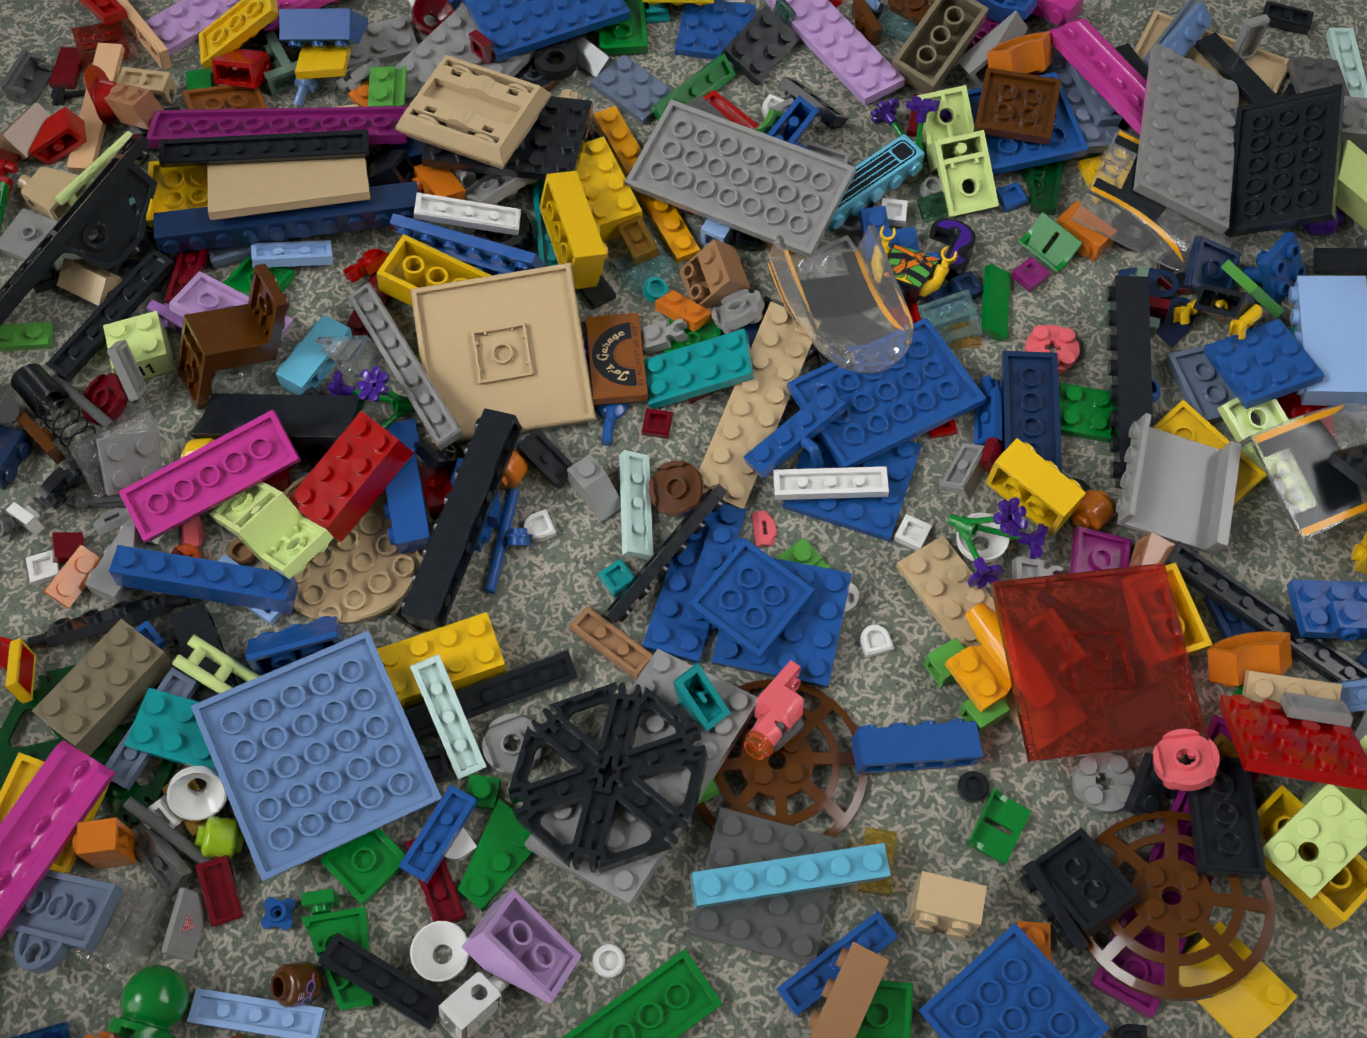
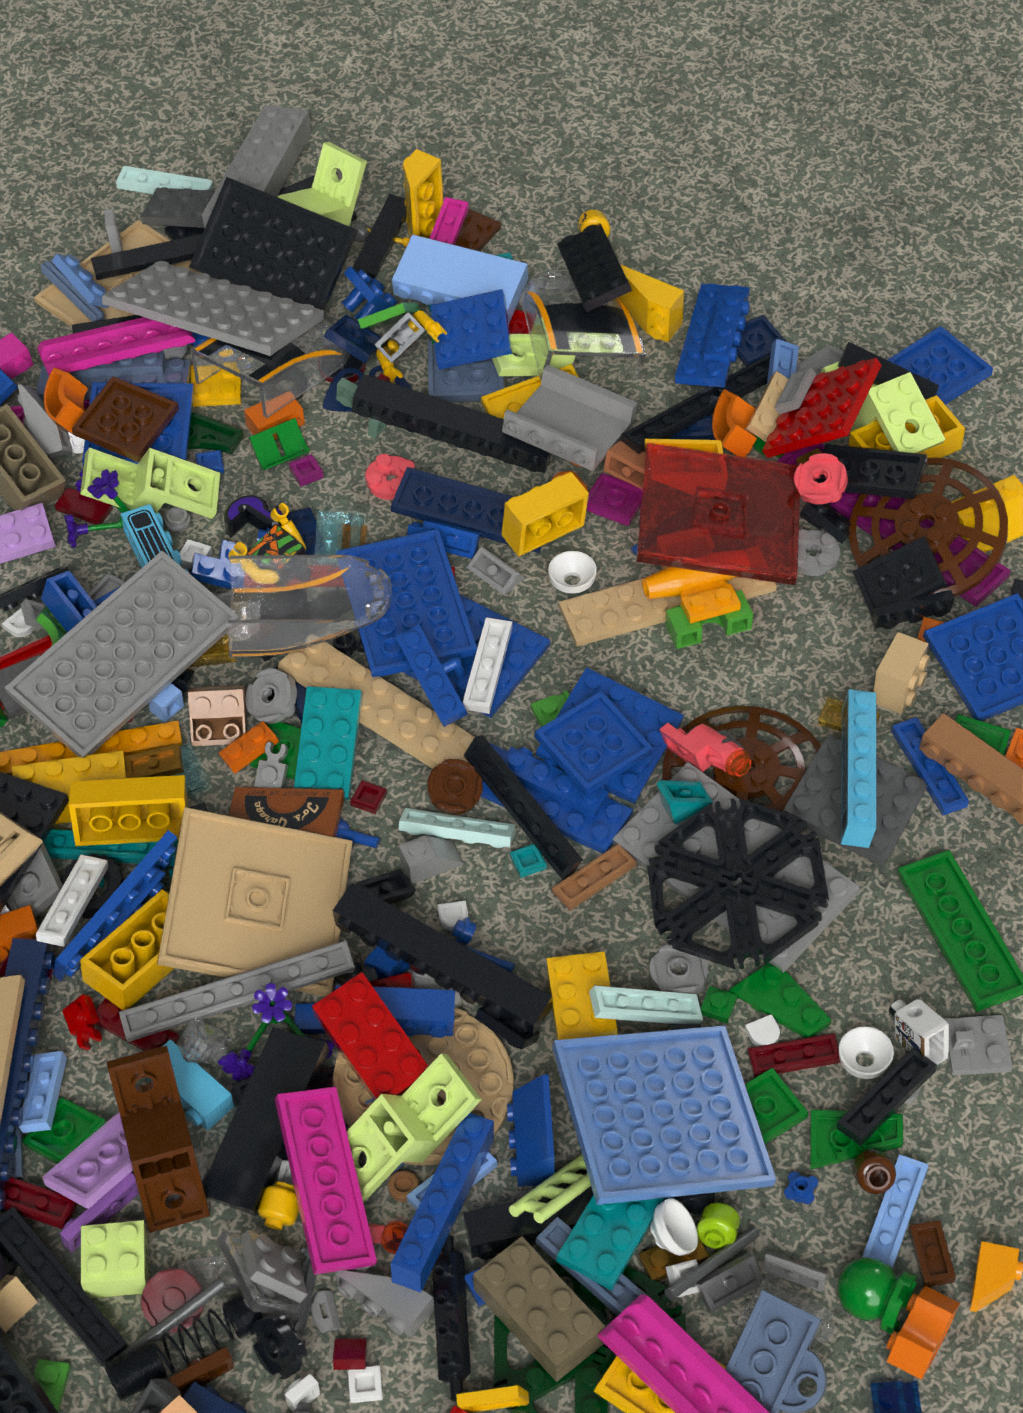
camera: 75 degrees left, 10 degrees down
orange plate [43,545,101,609] -> none
orange brick [72,818,136,869] -> none
light grey tile [107,339,148,401] -> none
dark red tile [195,855,244,927] -> none
green plate [301,889,340,915] -> none
blue plate [399,785,478,884] -> none
black plate [403,649,578,738] -> none
lavender slope [462,889,582,1003] -> none
white tile [592,944,625,979] -> none
teal plate [642,277,669,303] -> none
coral piece [752,510,777,547] -> none
blue brick [851,719,983,774] -> none
white tile [860,625,894,658] -> none
white tile [894,514,932,551] -> none
clear green tile [916,191,949,224] -> none
dark purple plant [947,497,1048,590] -> none
black tile [957,771,989,803] -> none
green piece [965,787,1032,866] -> none
dark red tile [980,438,1003,474] -> none
green tile [981,263,1011,342] -> none
light grey plate [1012,557,1063,591] -> none
green plate [1059,383,1113,443] -> none
black plate [1262,1,1314,35] -> none

